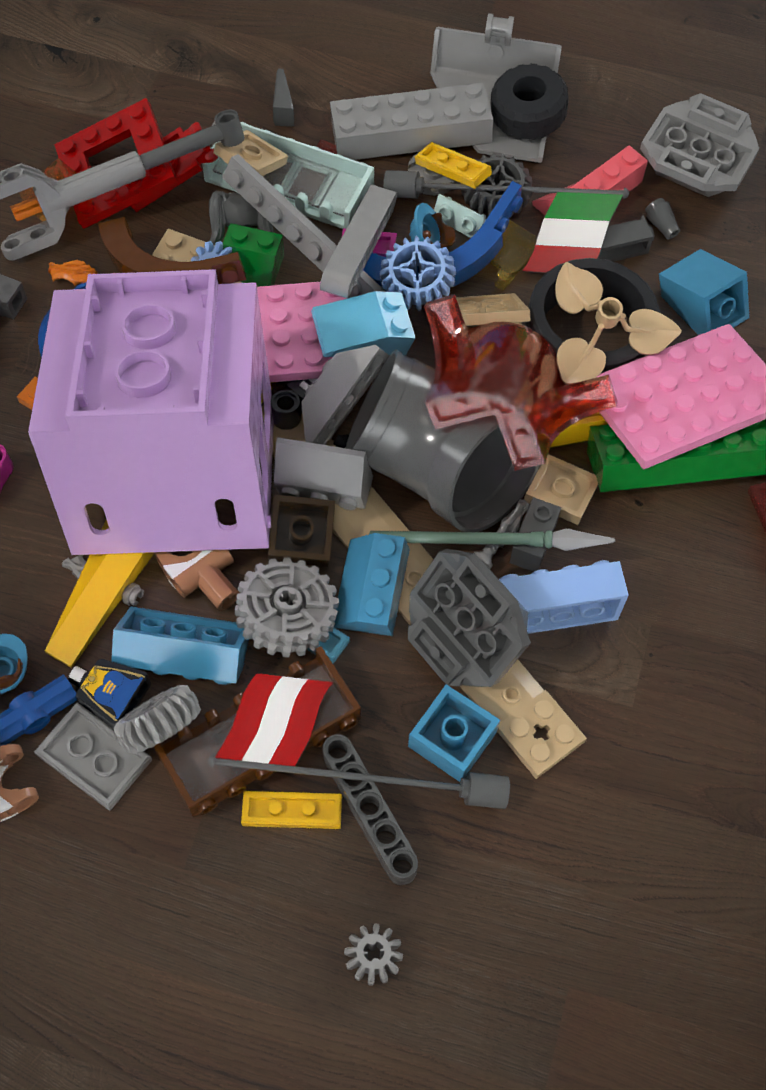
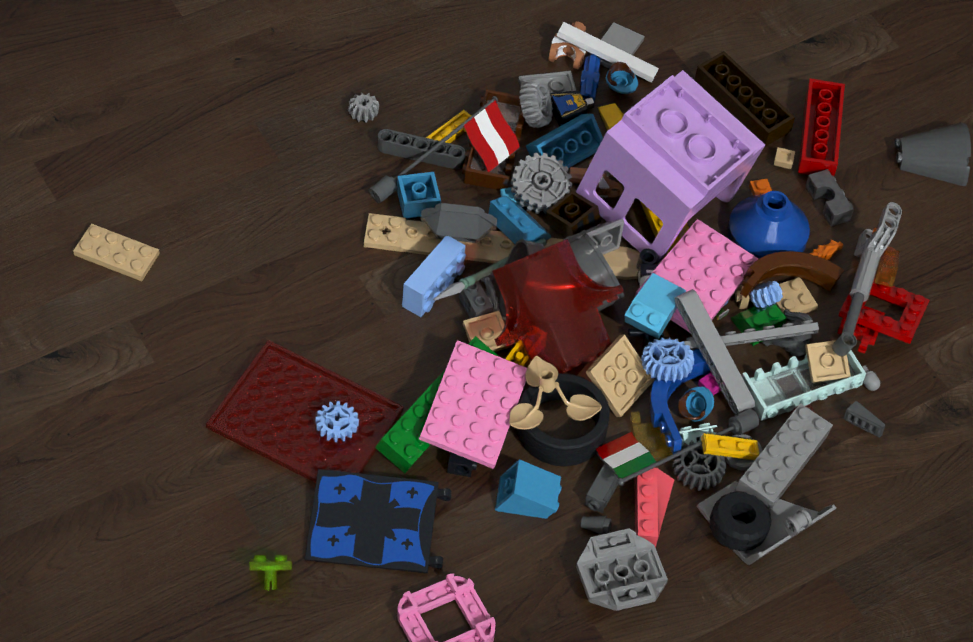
camera: 130 degrees right, 10 degrees down
light grey wedge [301,345,390,445] -> none

